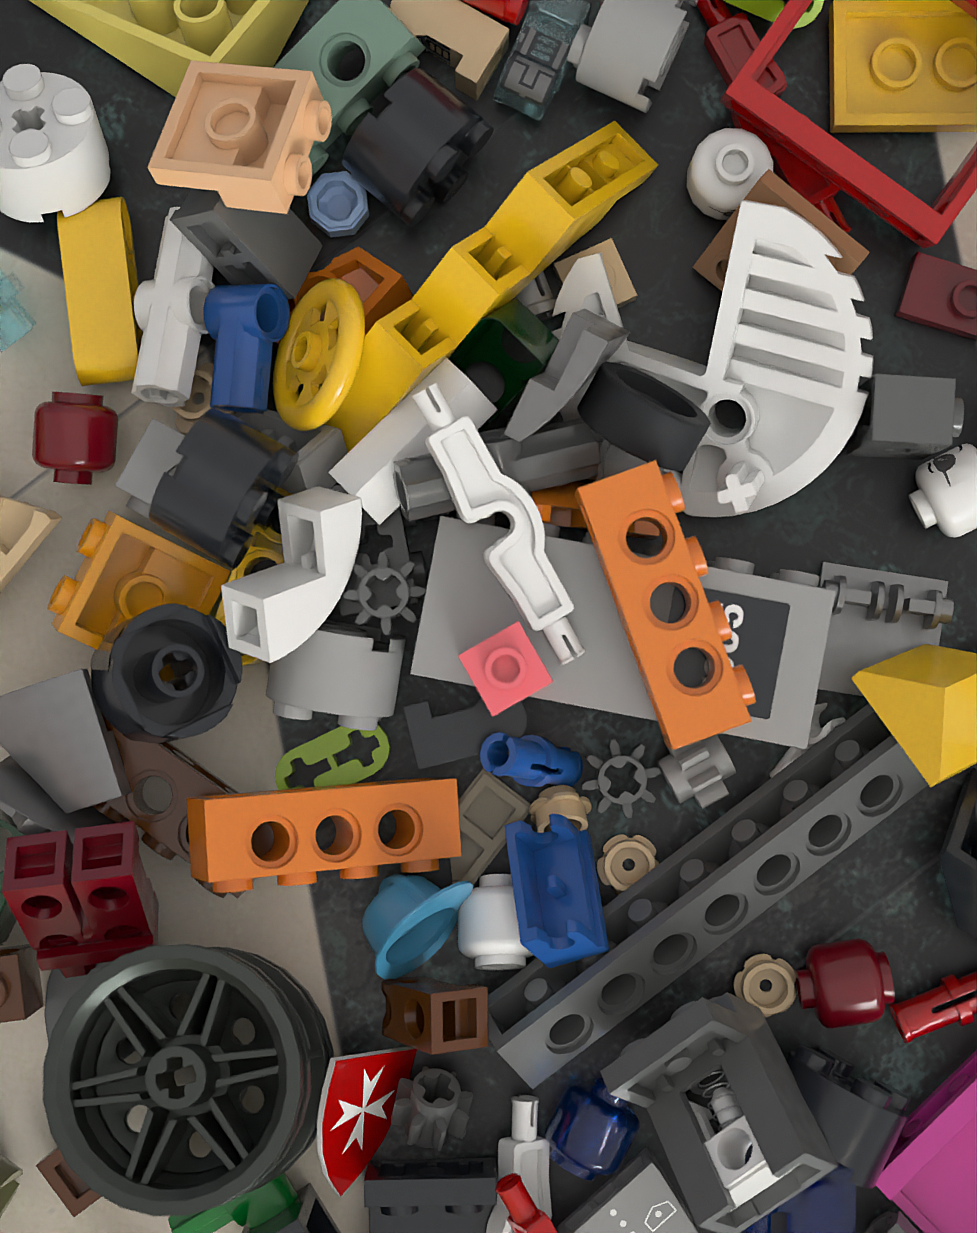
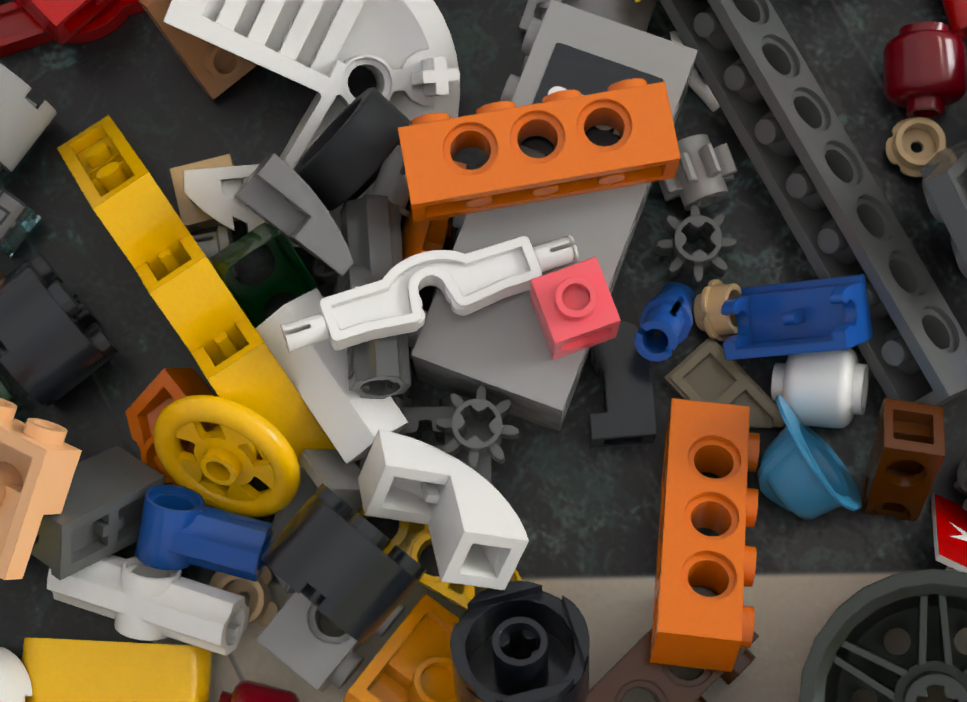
camera: 75 degrees left, 10 degrees down
light grey brick [266,619,406,730] -> none
lime beam [274,724,391,790] -> none
light blue tile [307,171,369,237] -> none
tan plate [597,834,659,895] -> none
white head [687,128,773,220] -> none

